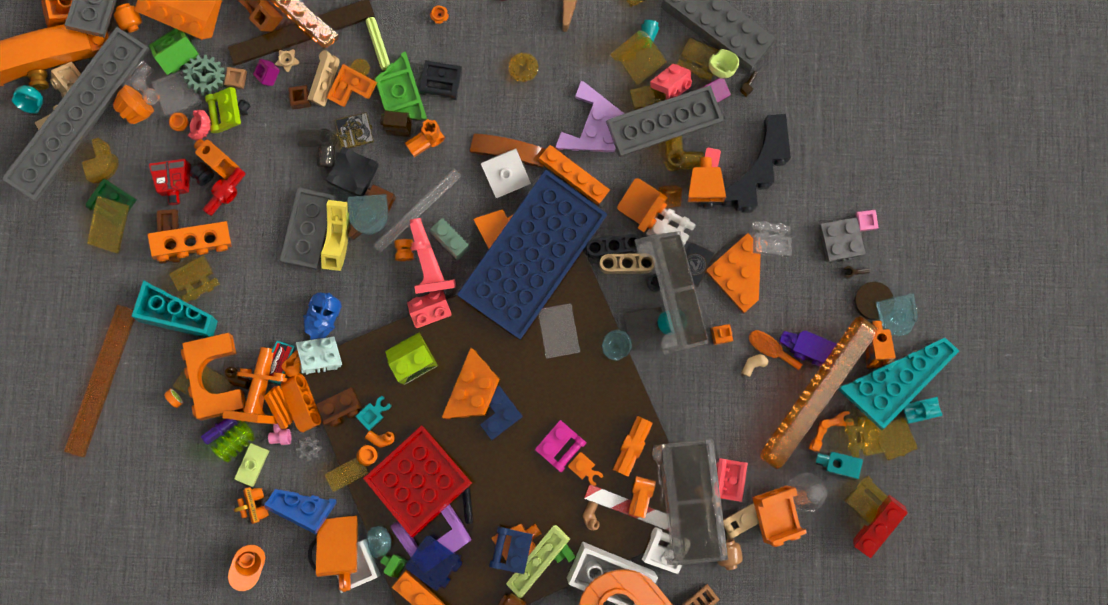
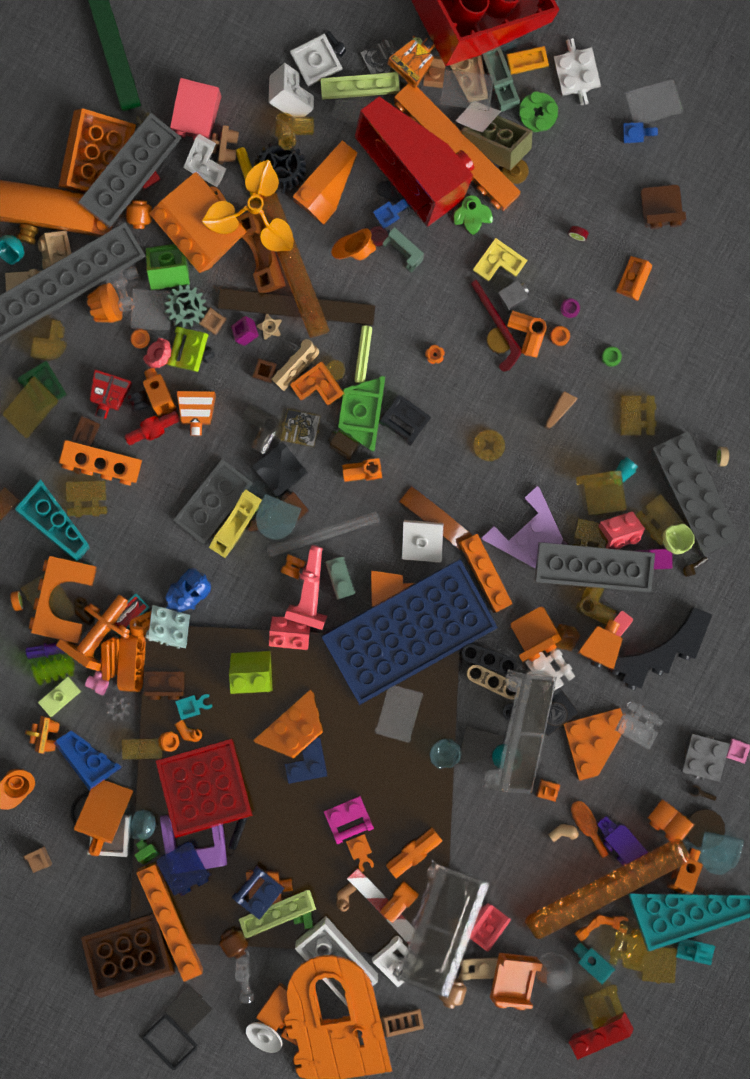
camera: 25 degrees right, 5 degrees up
none -> torso [177,391,216,436]
none -> orange brick [648,799,695,843]

